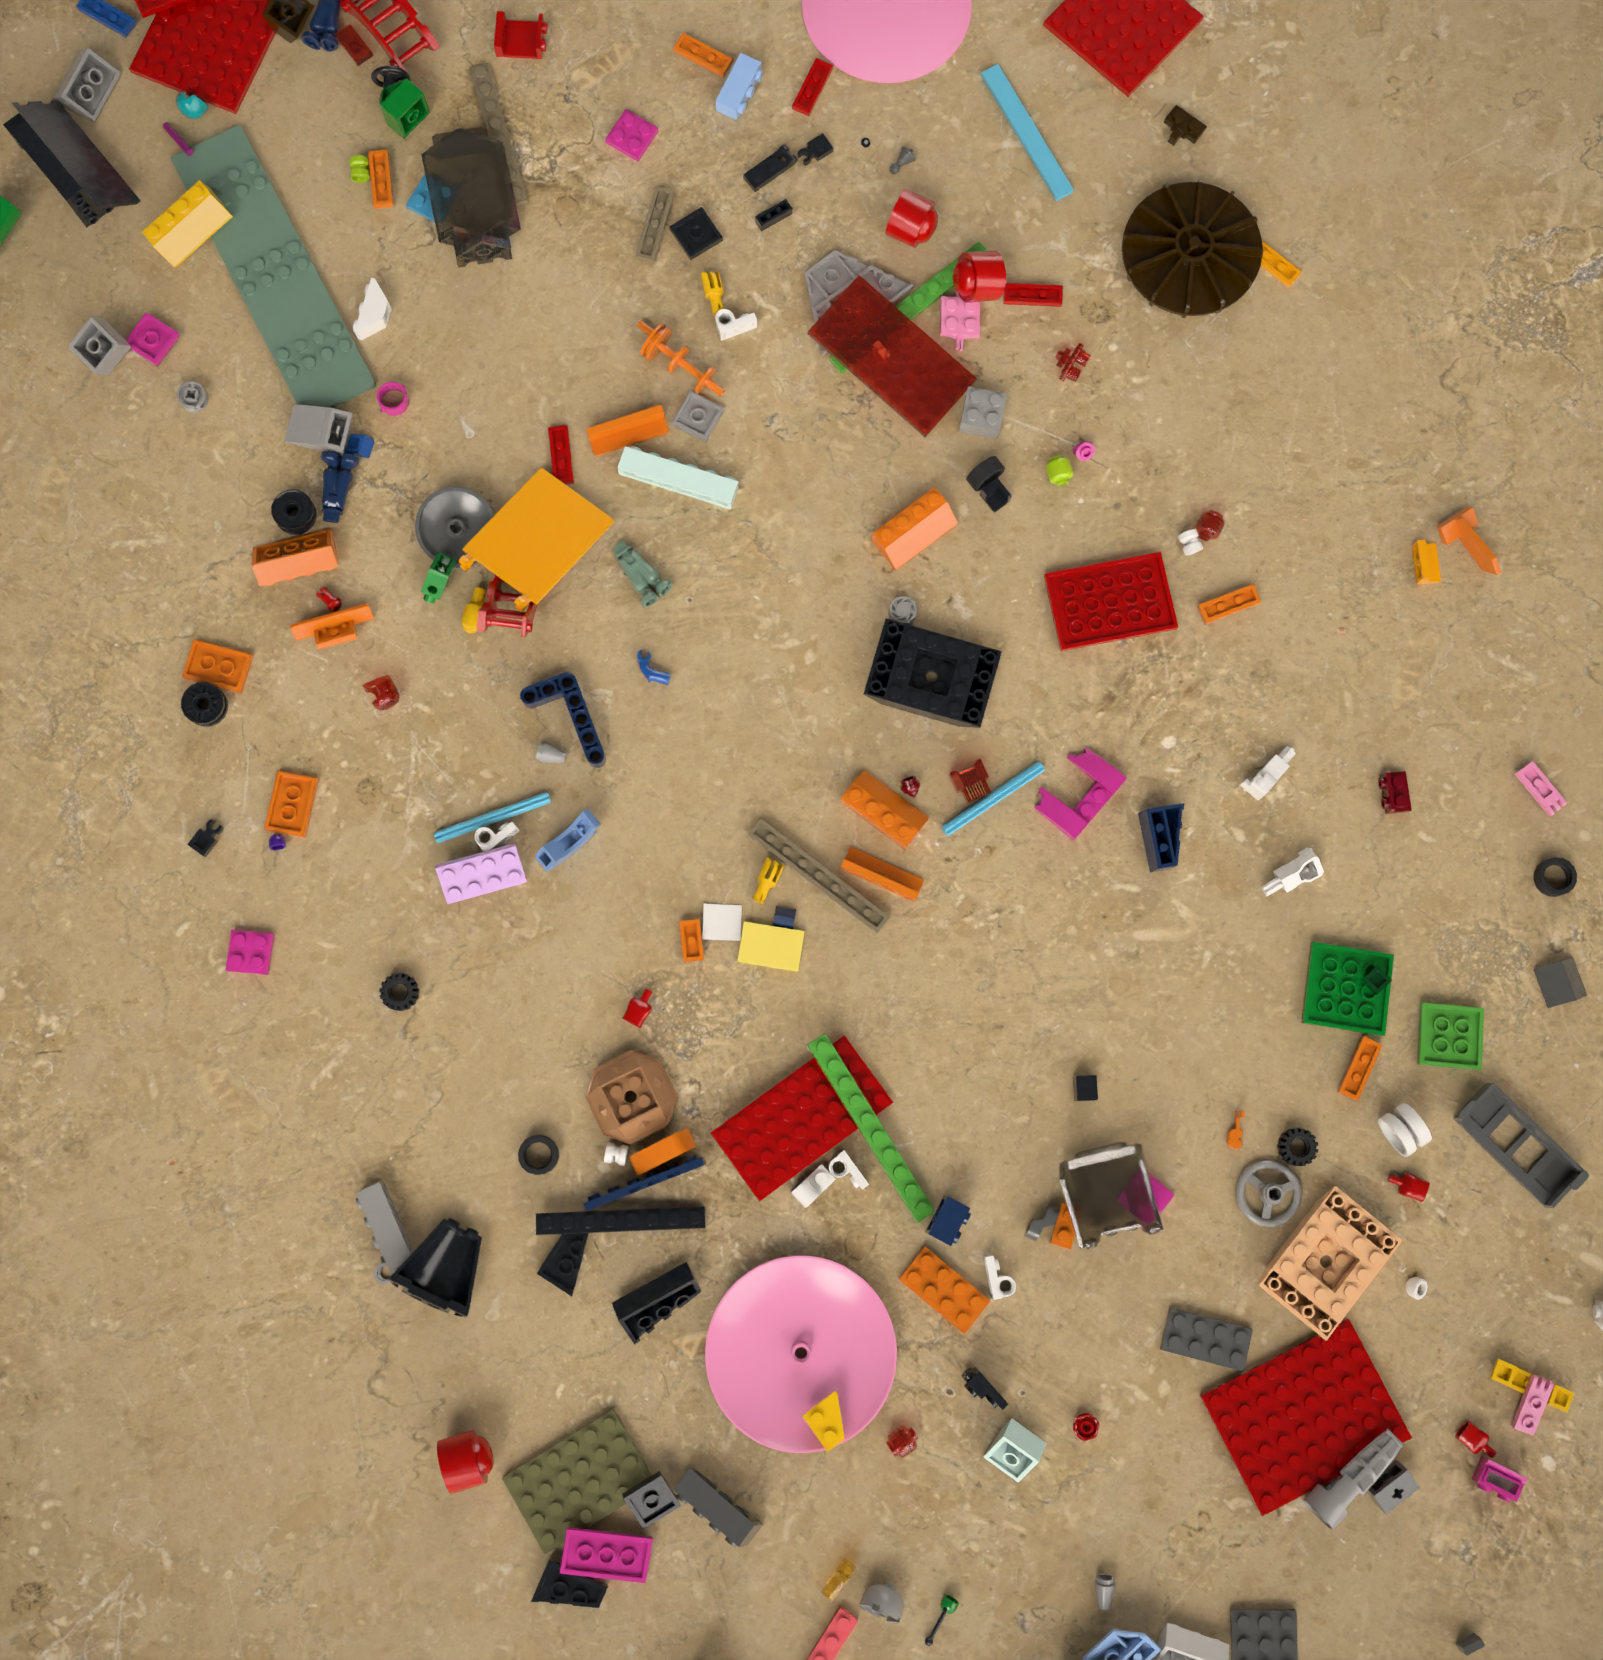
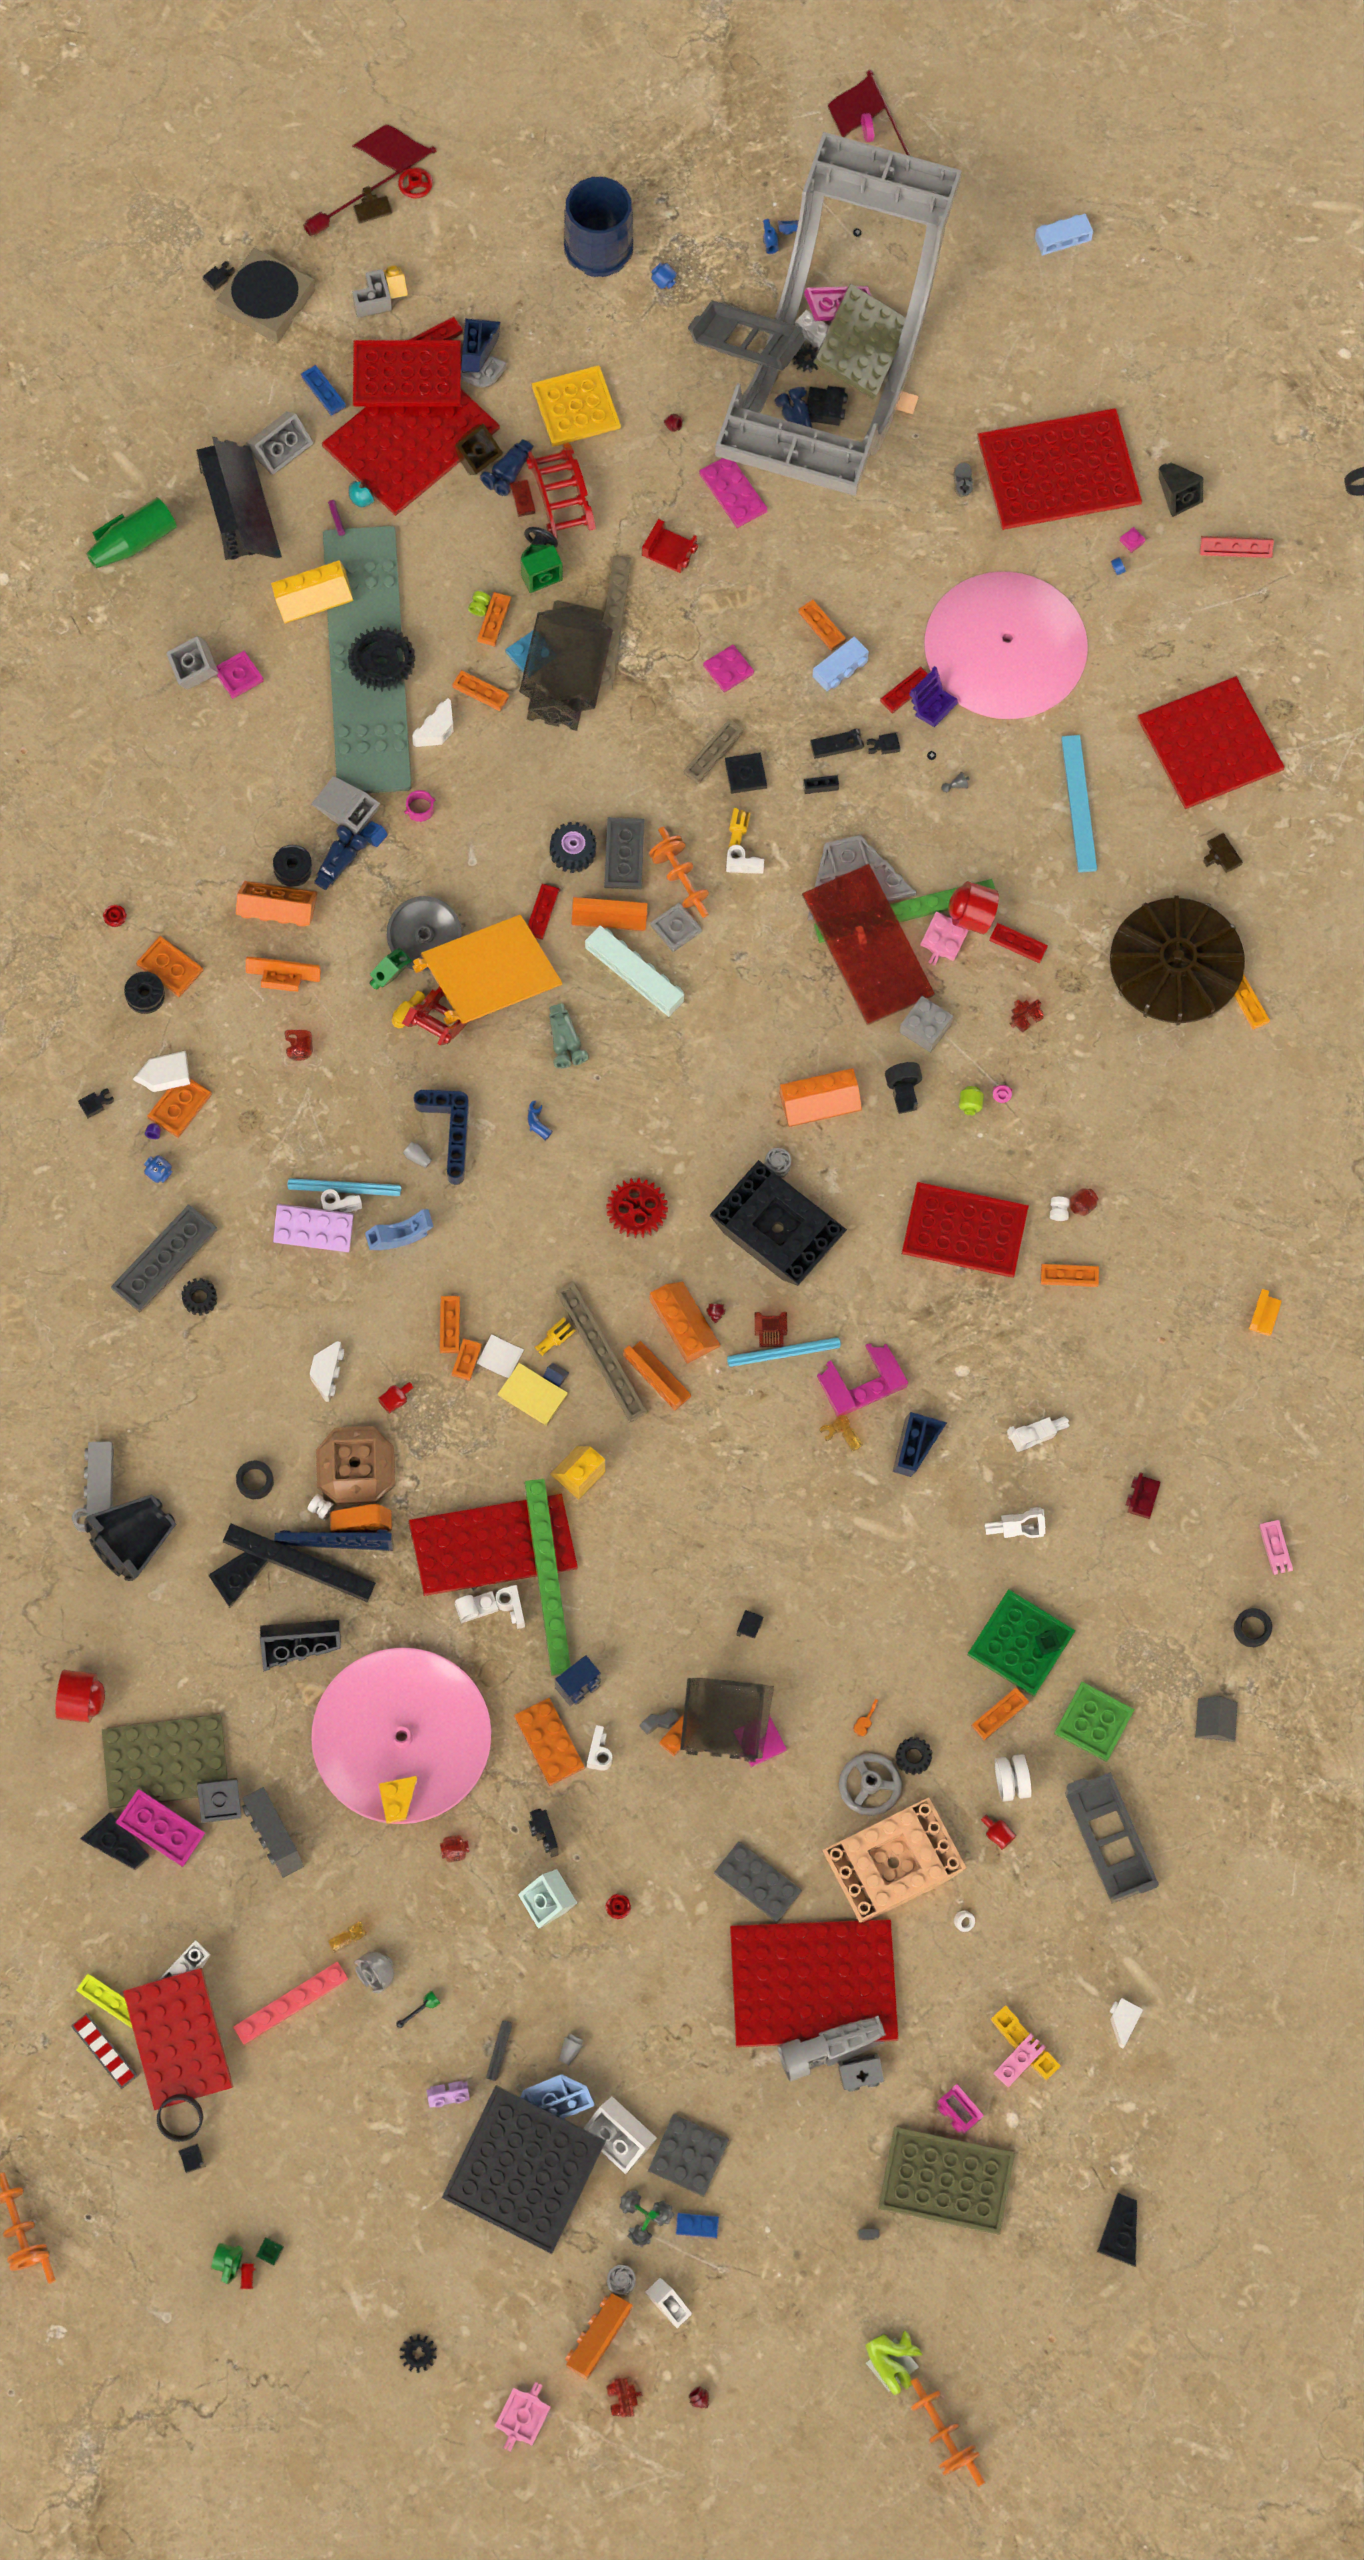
camera: 25 degrees right, 10 degrees down
light grey wheel [177,381,208,413] -> none
dark pink plate [225,930,274,975] -> none
red pin [316,587,342,612] -> none
red piece [885,189,938,248] -> none
orange piece [1437,506,1502,575] -> none
red piece [1455,1421,1497,1458] -> none
none -> red plate [103,905,127,927]
none -> dark grey plate [111,1204,217,1313]
none -> white tile [133,1051,190,1092]
none -> blue head [144,1155,173,1183]
none -> white slope [310,1341,344,1402]
none -> black gear [348,626,415,692]
none -> orange plate [440,1296,460,1353]
none -> orange plate [452,670,509,711]
none -> dark grey axle [486,2021,512,2081]
none -> black wheel [549,822,597,873]
none -> yellow slope [550,1446,605,1500]
none -> dark grey plate [604,817,644,890]
none -> red gear [606,1178,668,1239]
none -> clear yellow bar [819,1415,863,1451]
none -> olive plate [878,2127,1015,2235]
none -> dark purple plate [909,666,958,727]

